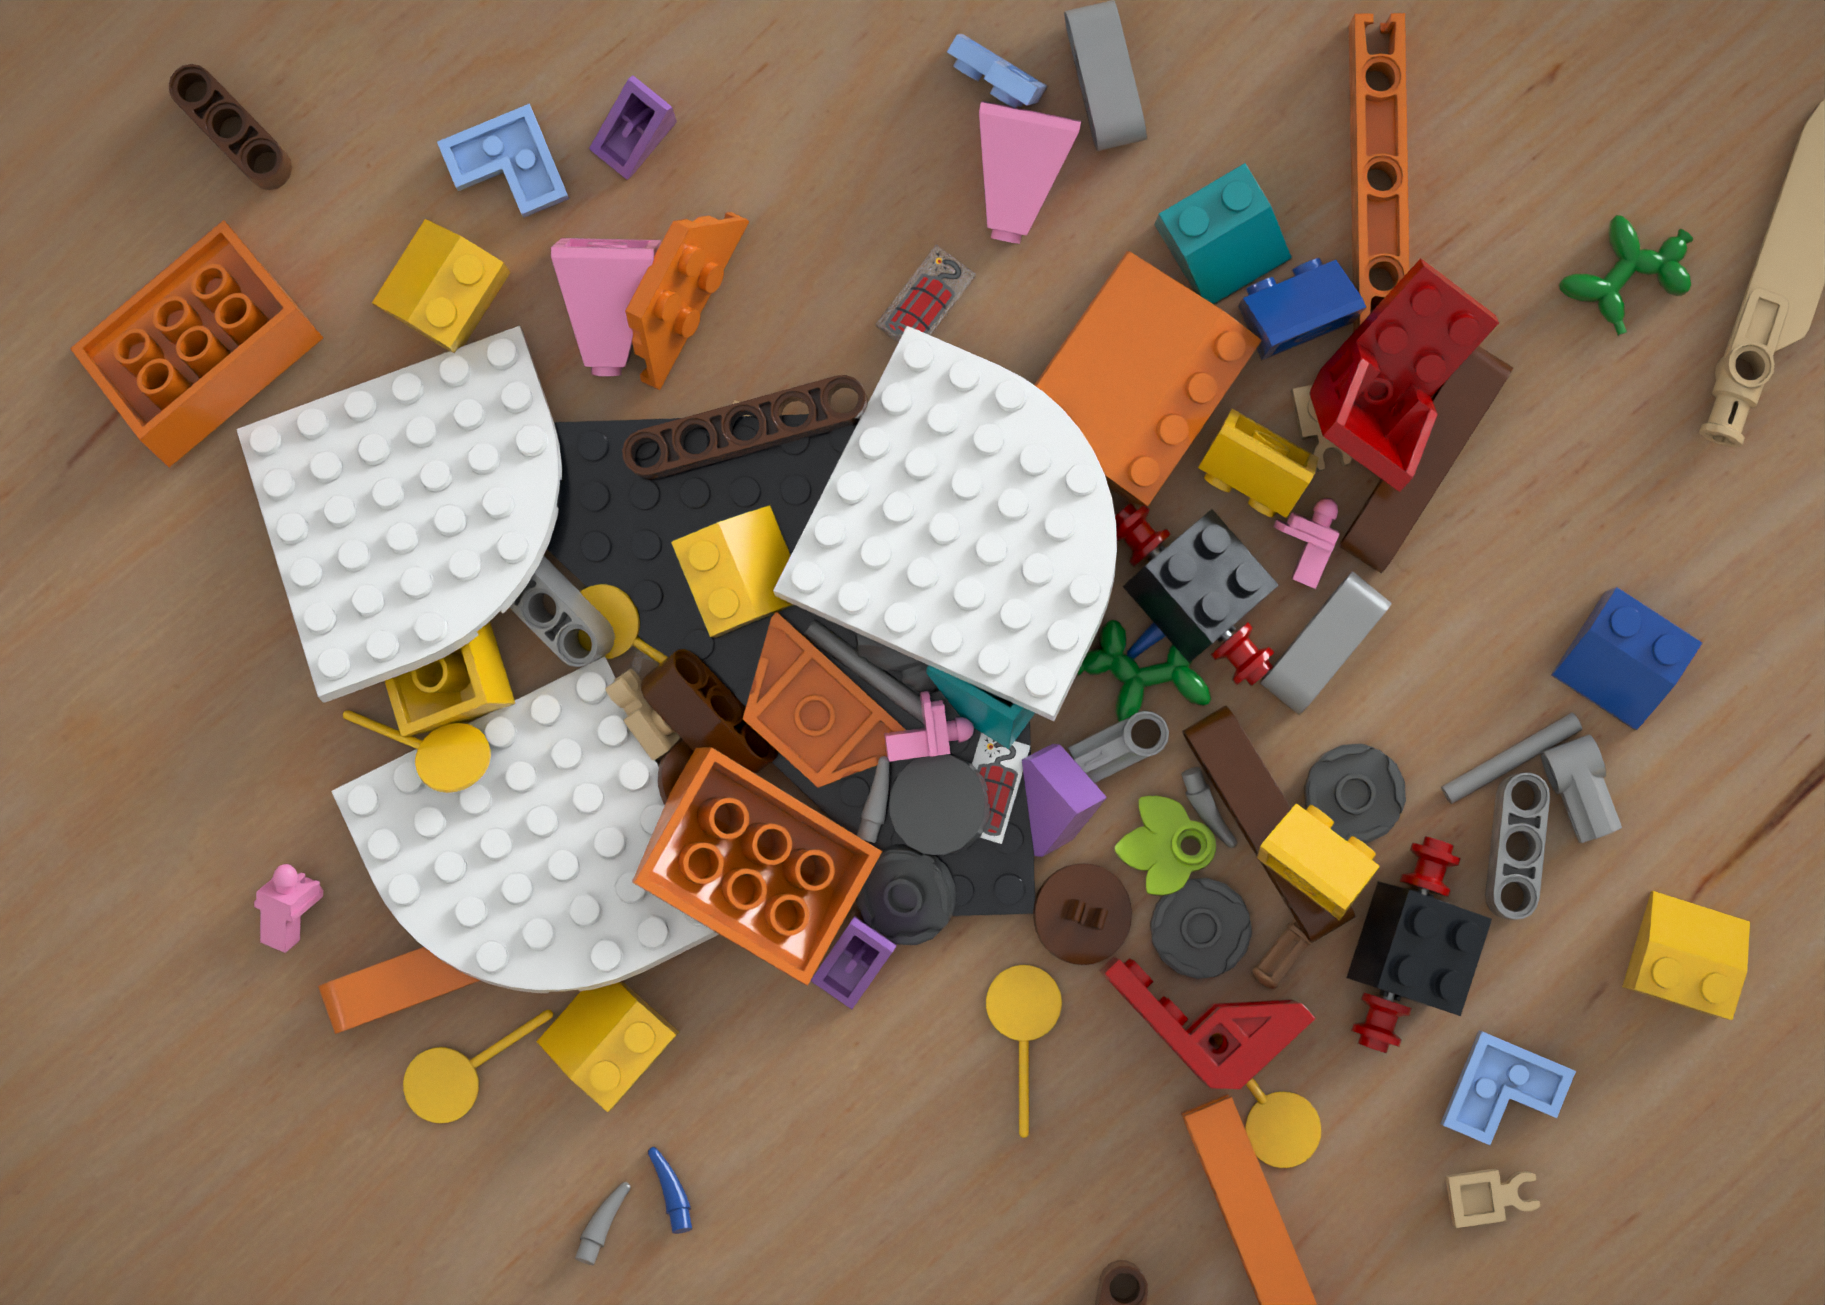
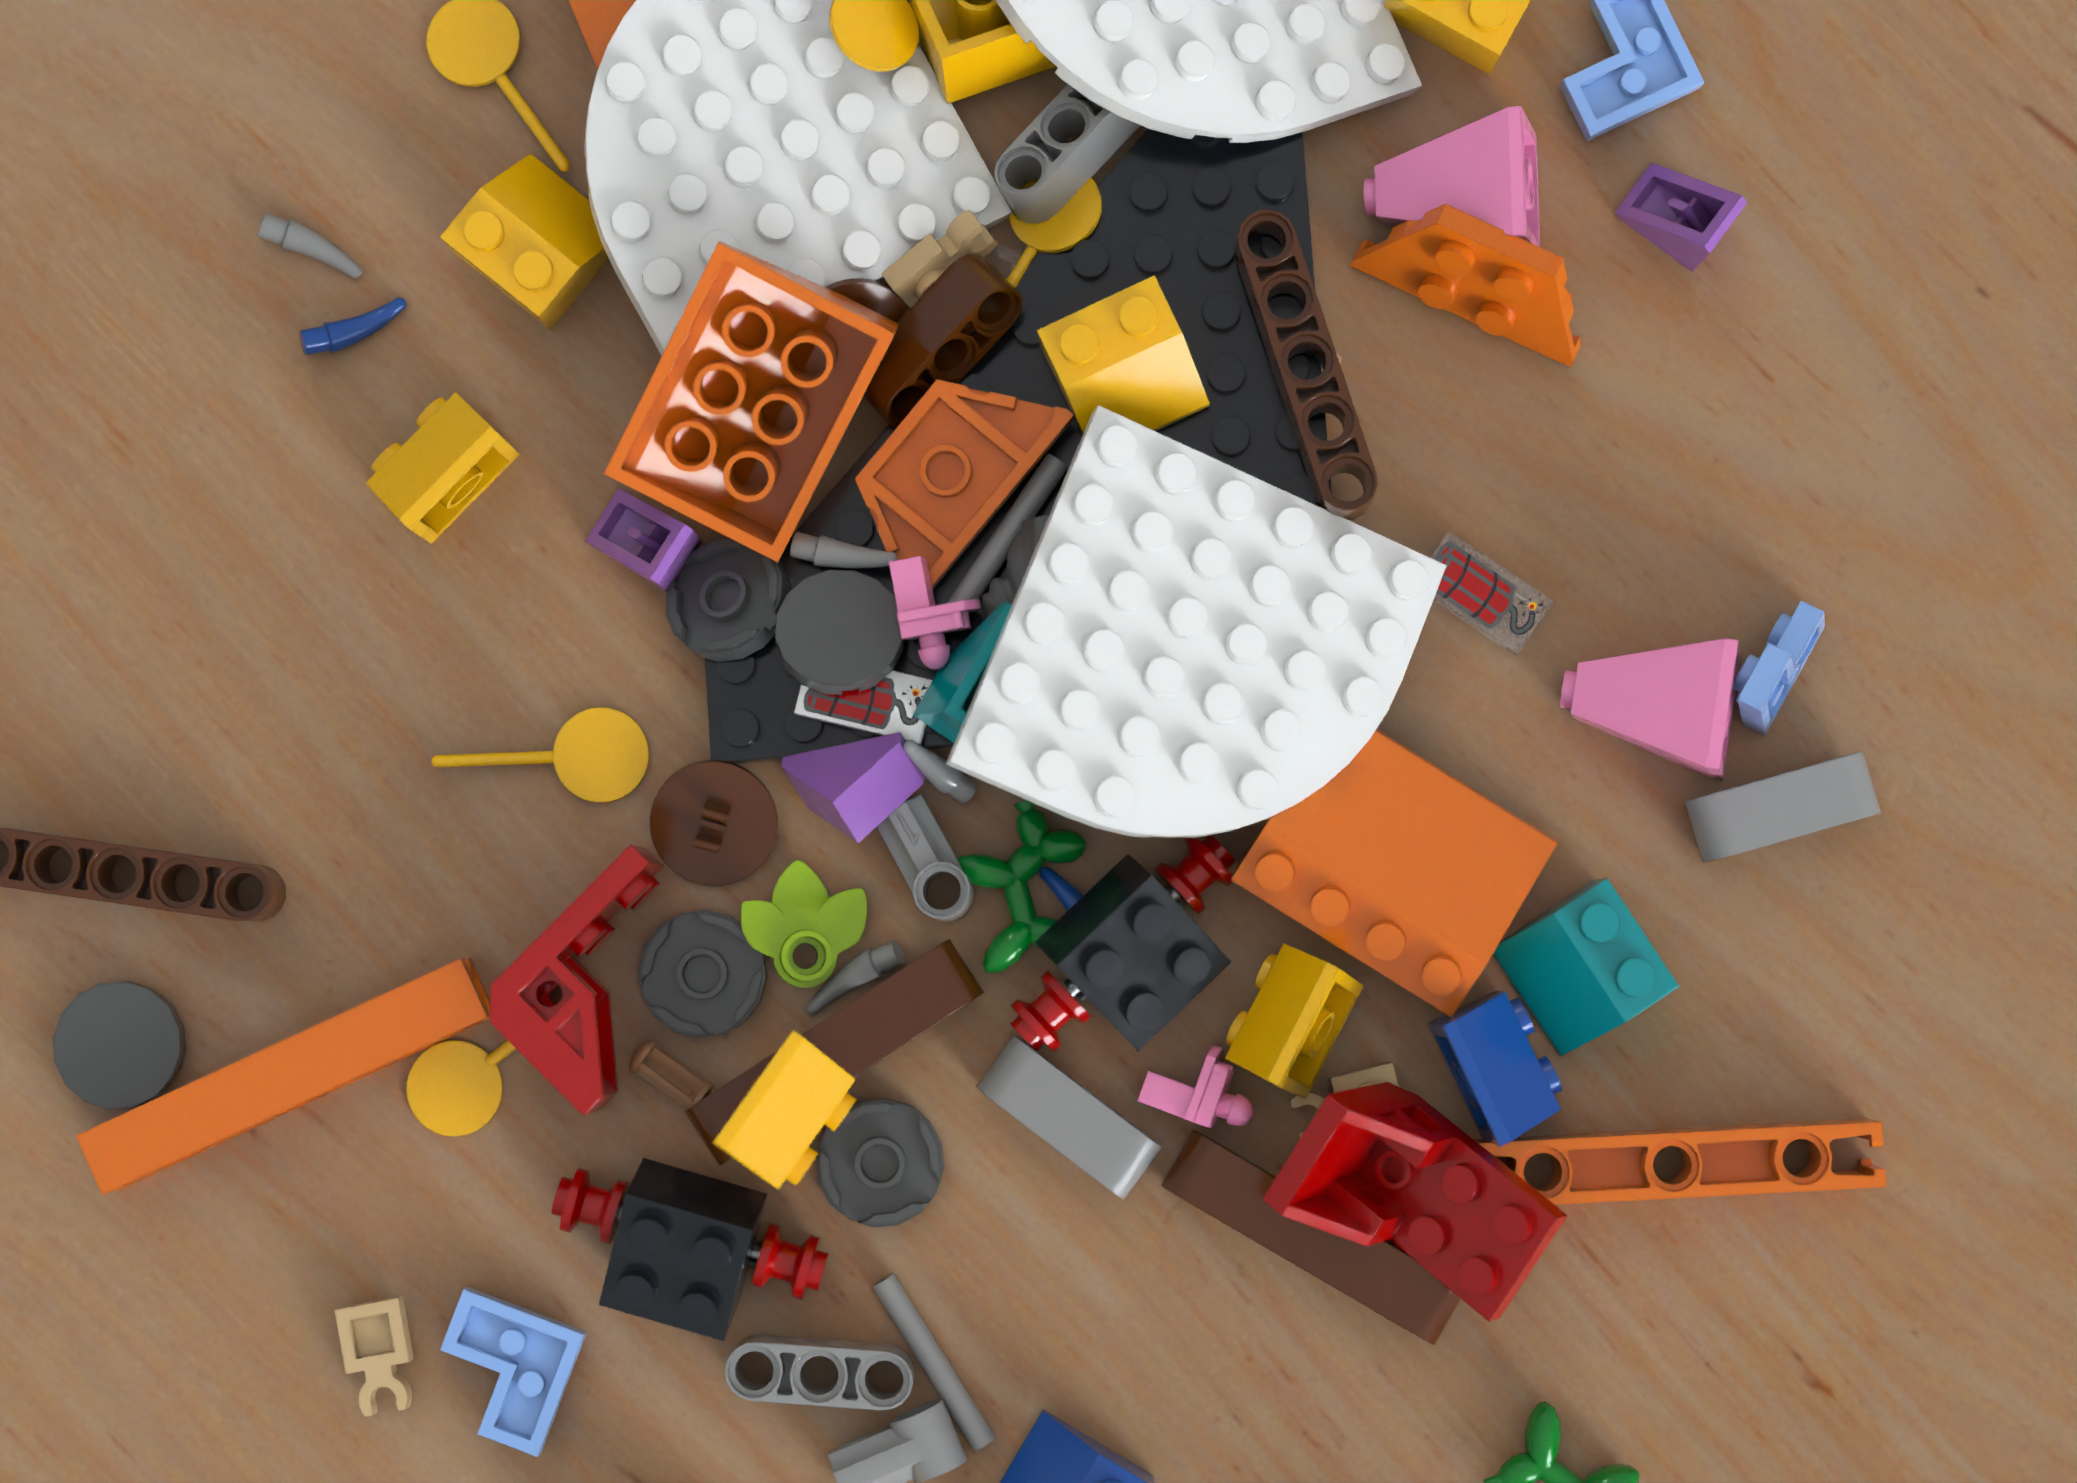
camera: 90 degrees right, 0 degrees up
none -> yellow slope [366,392,520,544]
none -> light grey helmet [903,740,976,804]

